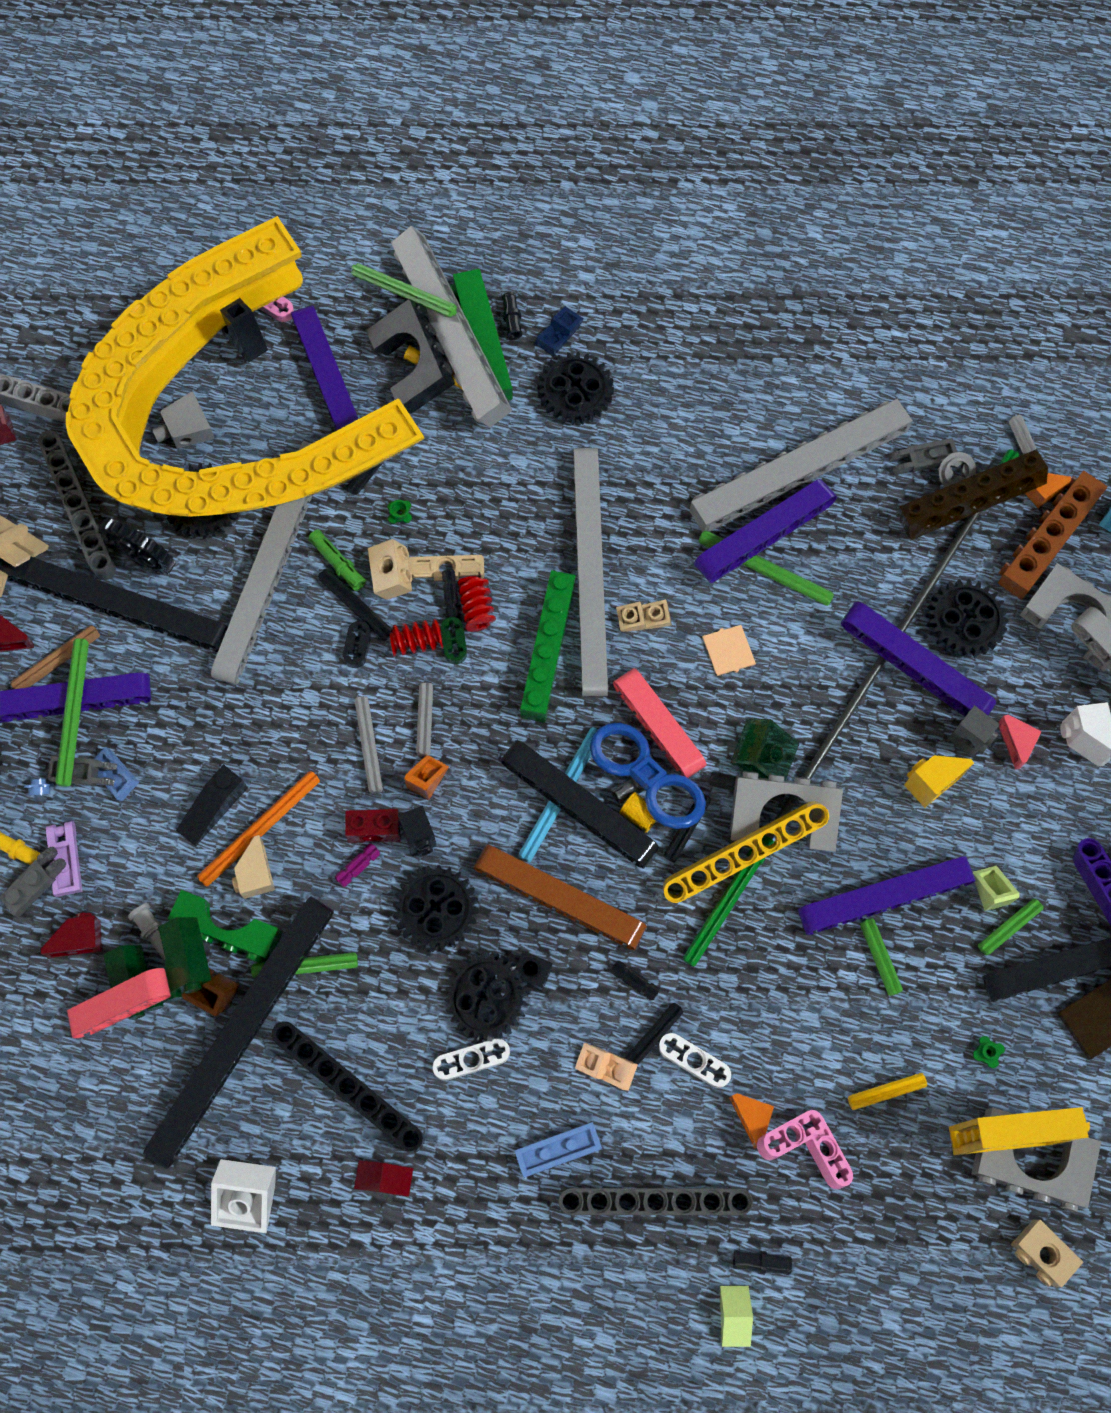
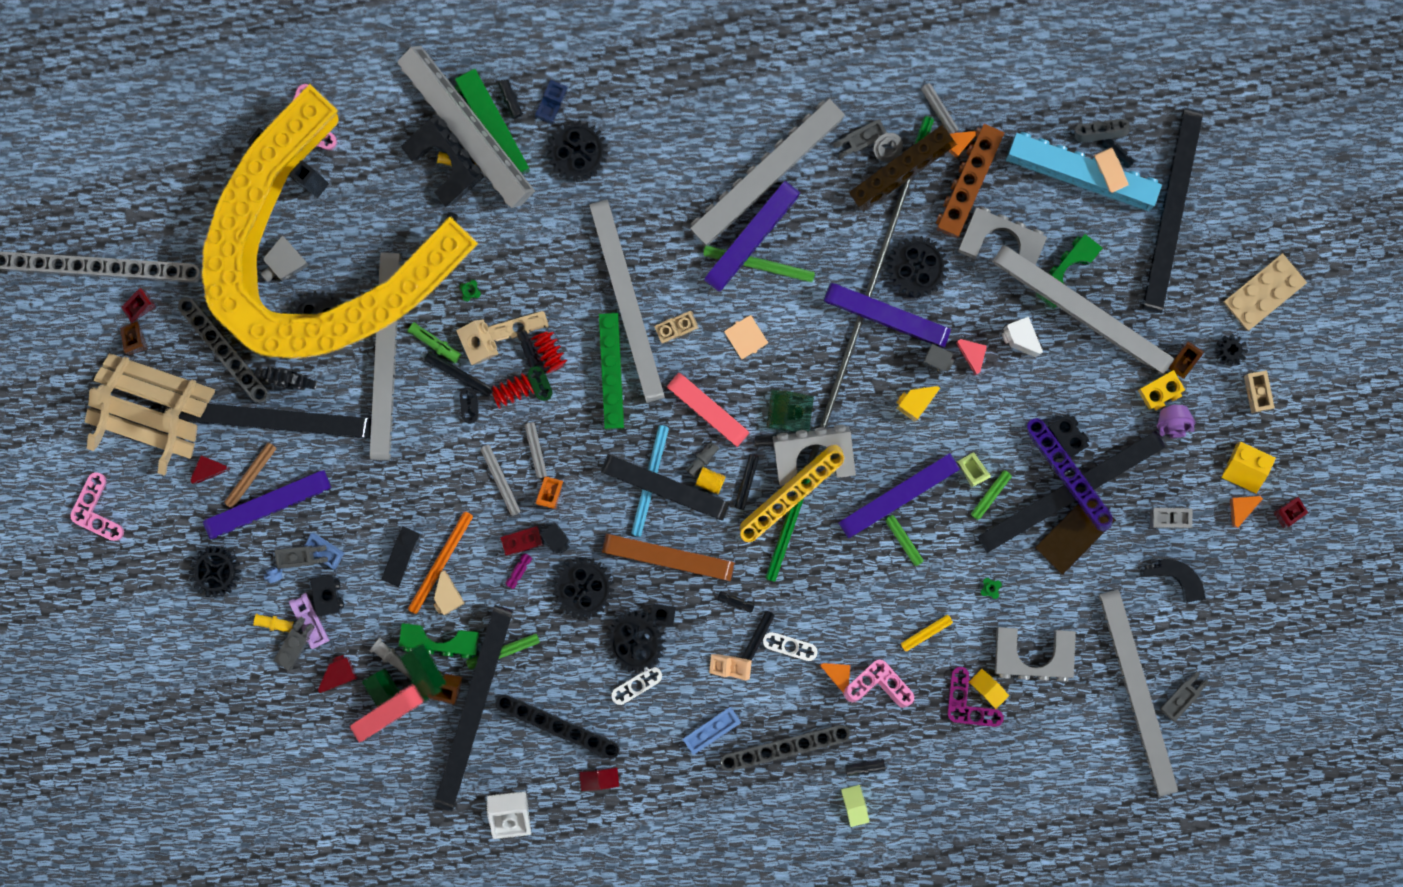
camera: 10 degrees left, 15 degrees up
bright green axle [55,638,89,787] -> none
dark purple beam [291,305,358,431] -> none
bright green axle [351,263,457,318] -> none
blue bar [590,723,706,829] -> none
yellow window [949,1107,1090,1155] -> none
tan brick [1011,1219,1084,1288] -> none
none -> black brick [310,575,344,617]
none -> magenta beam [947,667,1004,727]
none -> yellow slope [969,669,1009,709]

